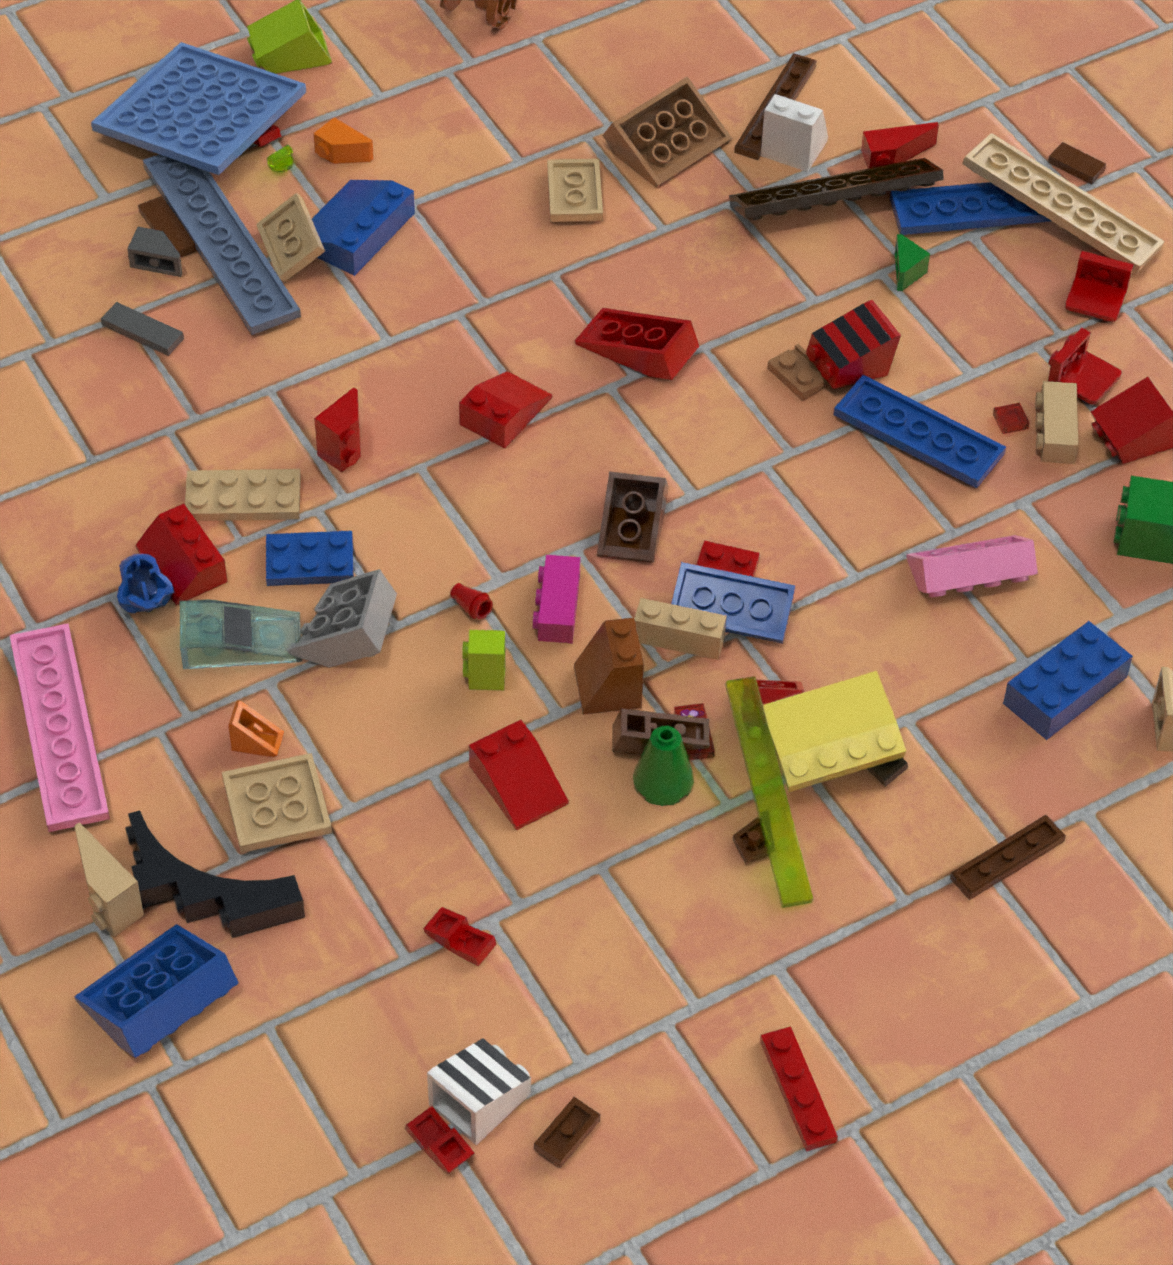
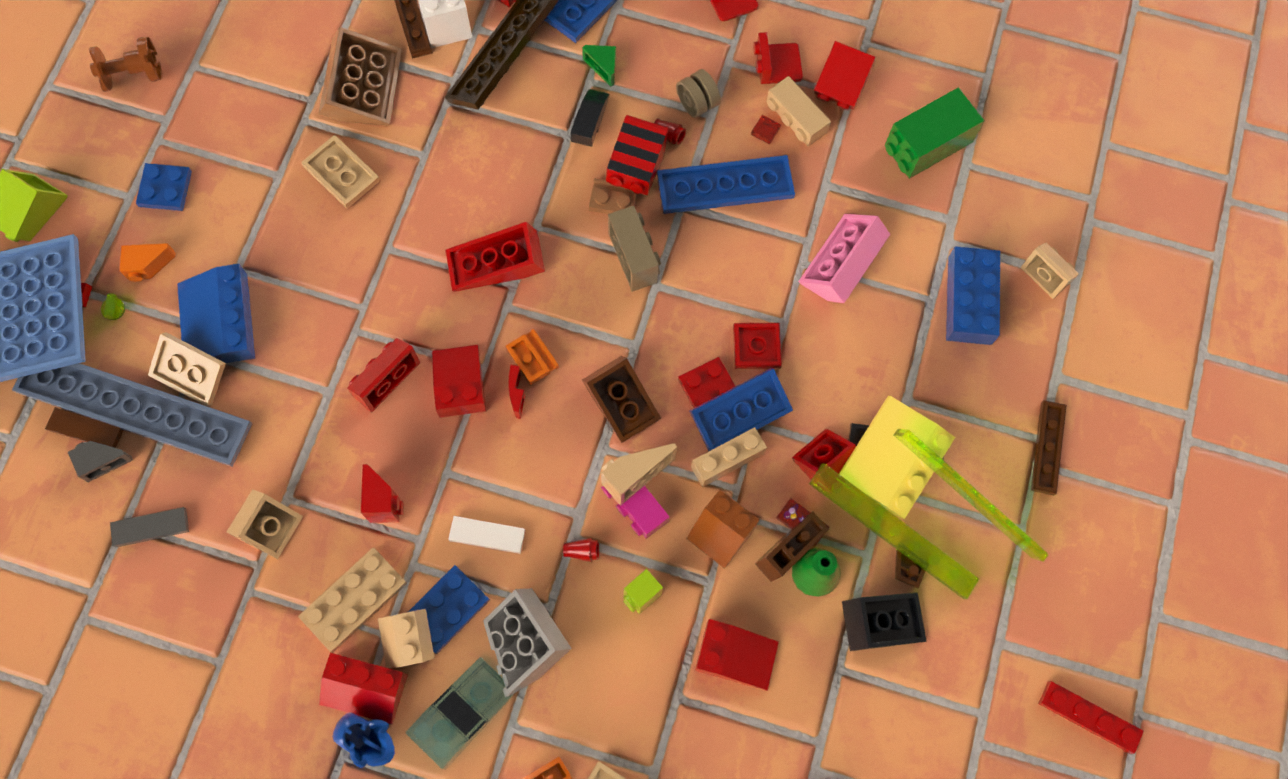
camera: 45 degrees left, 20 degrees up
none -> blue plate [136,163,192,211]
none -> tan slope [227,489,303,559]
none -> red slope [347,338,420,413]
none -> tan slope [378,609,435,668]
none -> white tile [448,516,525,554]
none -> orange plate [505,328,559,385]
none -> red slope [508,365,526,419]
none -> black slope [570,89,609,147]
none -> tan slope [601,443,677,506]
none -> dark tan brick [608,206,661,292]
none -> red cone [654,118,686,145]
none -> dark tan wheel [676,69,721,118]
none -> red tile [733,323,782,369]
none -> black slope [842,592,927,651]
none -> clear neon green tile [893,428,1048,562]

